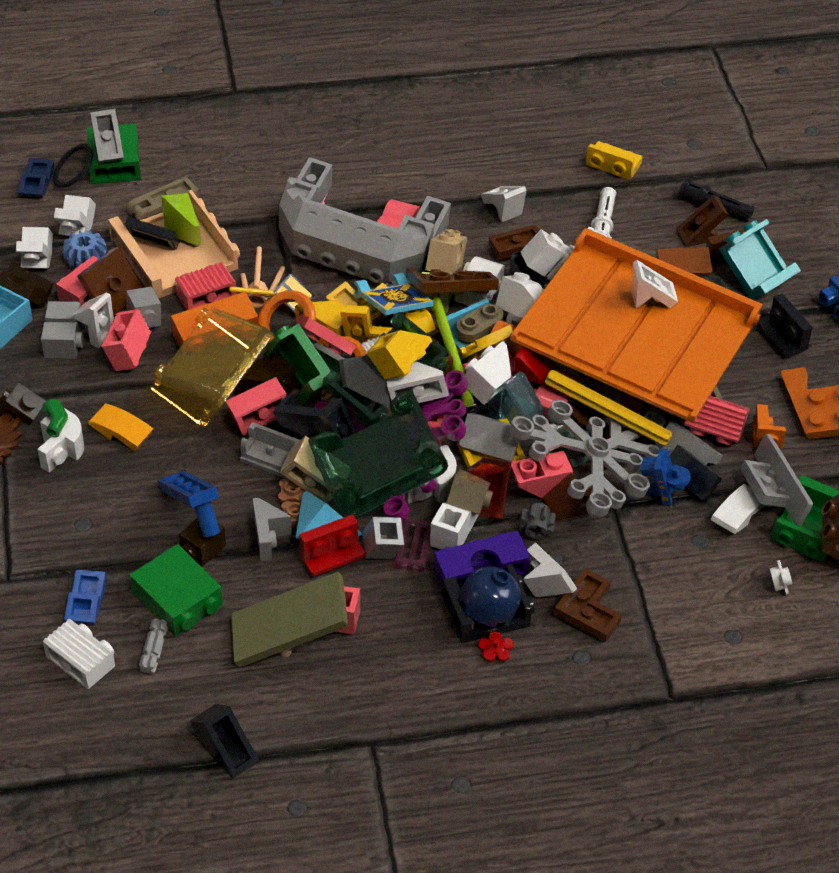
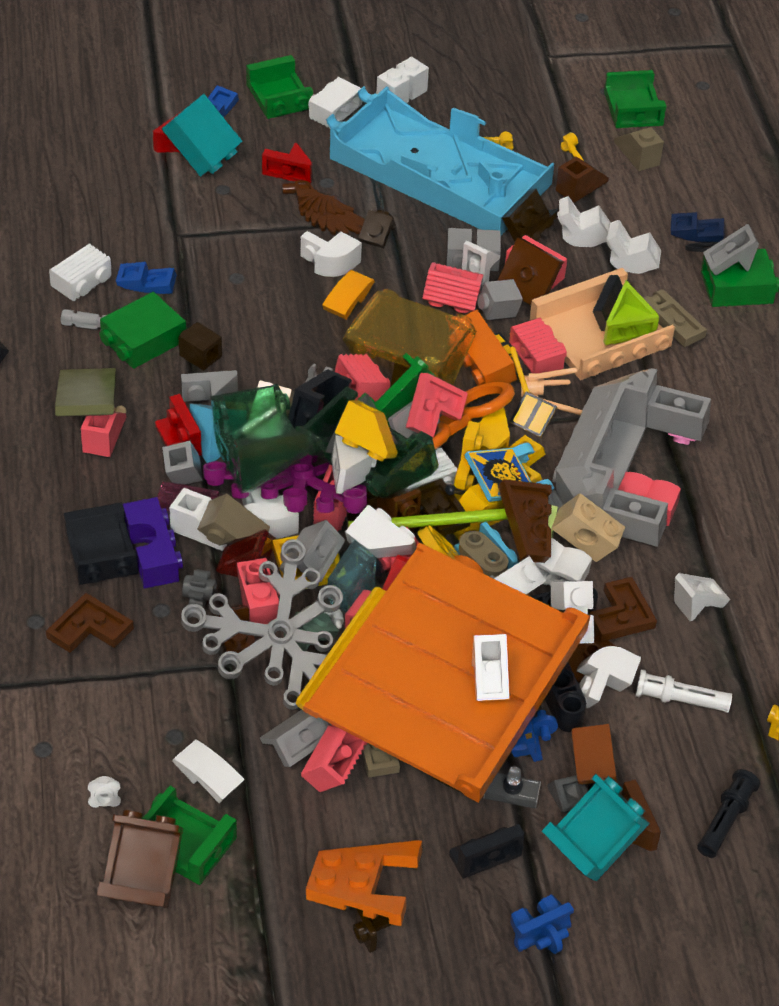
camera: 90 degrees right, 0 degrees up
green arm [42,399,68,437] -> none
medium blue gear [63,230,107,269] -> none
blue piece [158,471,220,537] -> none
dark blue cylinder [458,566,521,627] -> none
red plant [478,632,513,662] -> none
white slope [524,543,577,597] -> none
blue hips [640,449,691,505] -> none
black tile [670,444,723,501] -> none
reddish brown slope [676,195,729,247] -> none
light grey bracket [740,434,813,526] -> none
orange bracket [752,404,786,449] -> none

